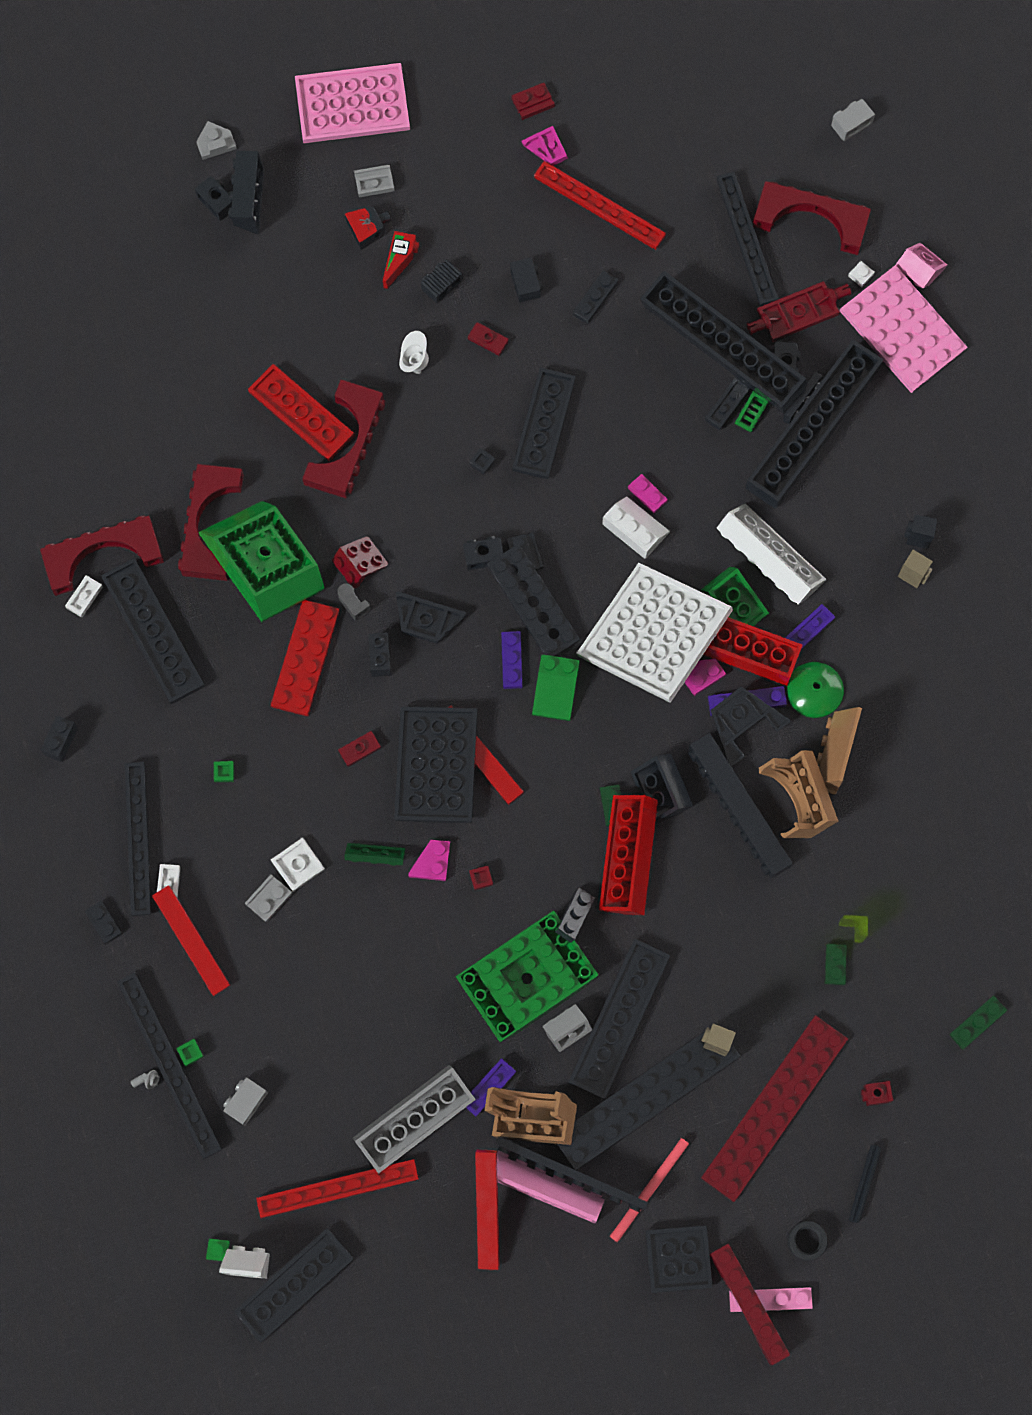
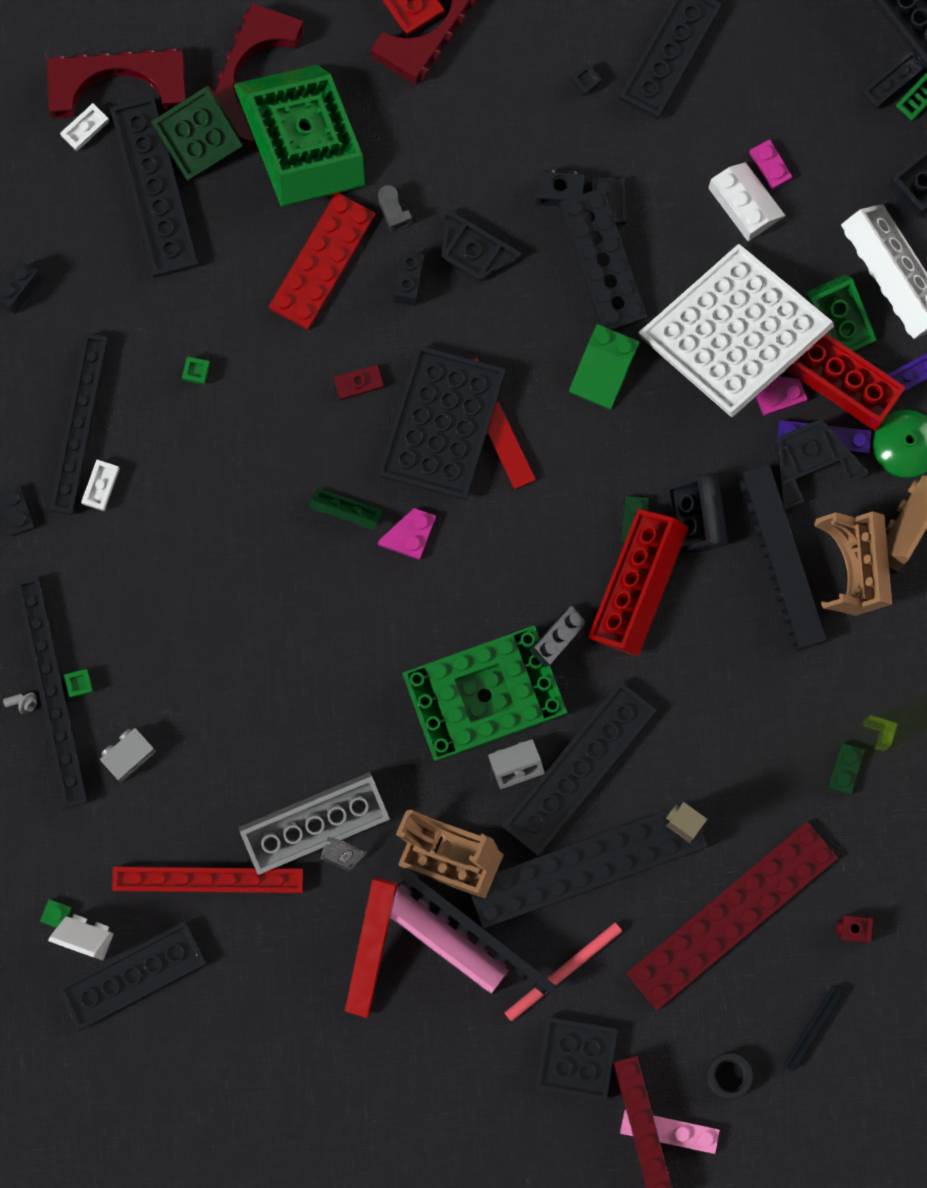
camera: 15 degrees right, 5 degrees up
red tile [152,885,231,996] -> none
light grey plate [245,874,293,923] -> none
white tile [271,837,325,892] -> none
dark red bracket [332,537,388,589] -> none
dark purple plate [465,1058,516,1117] -> none
dark red plate [469,866,493,891] -> none
dark purple plate [501,631,522,689] -> none
none -> dark green plate [151,86,245,181]
none -> slope [320,836,367,871]

